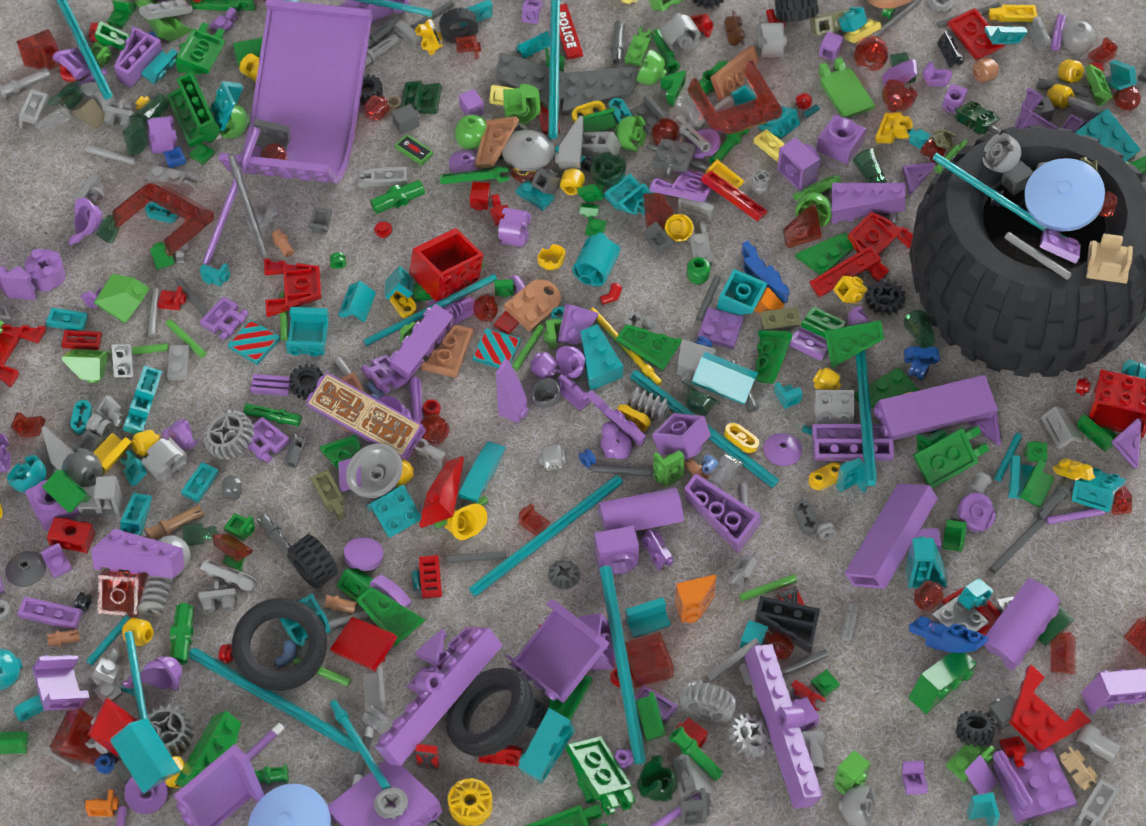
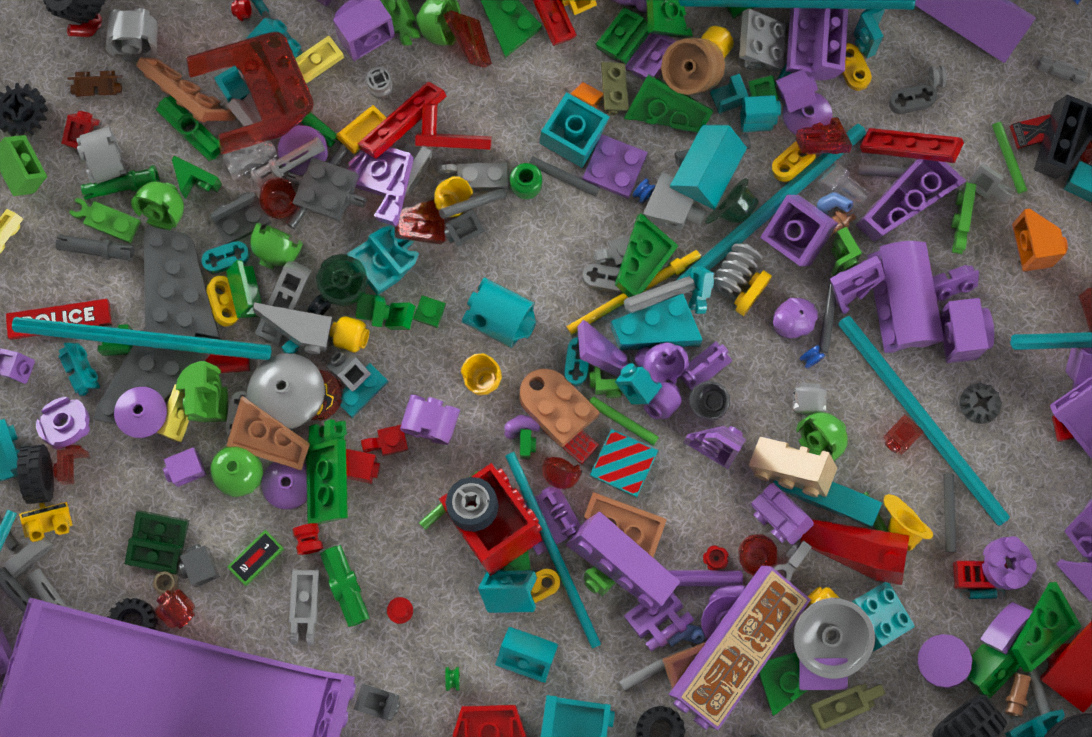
camera: 85 degrees left, 20 degrees up
medium lavender wing [586,390,646,447] -> none
red arm [599,282,622,305] -> none
teal panel [625,597,671,638] -> none
blue slope [741,240,790,303] -> none
none -> plate [36,397,90,449]
none -> medium lavender dish [114,387,167,438]
none -> red wheel [292,523,323,555]
none -> red piece [415,104,492,150]
none -> dark grey bar [439,188,507,219]
none -> wheel [445,477,499,532]
none -> teal brick [615,363,662,405]
none -> light grey axle [624,276,696,313]
none -> medium nougat wheel [661,38,725,95]
none -> teal plate [688,266,714,314]
none -> teal brick [740,95,781,133]
none -> green plate [749,75,779,101]
none -> tan wedge [749,437,837,497]
none -> medium lavender brick [751,483,814,545]
none -> medium lavender brick [776,69,818,113]
none -> clear red wing [795,117,852,154]
none -> bright green cylinder [796,412,848,461]
none -> medium lavender wing [830,256,885,314]
none -> red tile [860,128,964,163]
none -> bright green plate [951,182,977,255]
none -> medium lavender plate [982,536,1037,590]

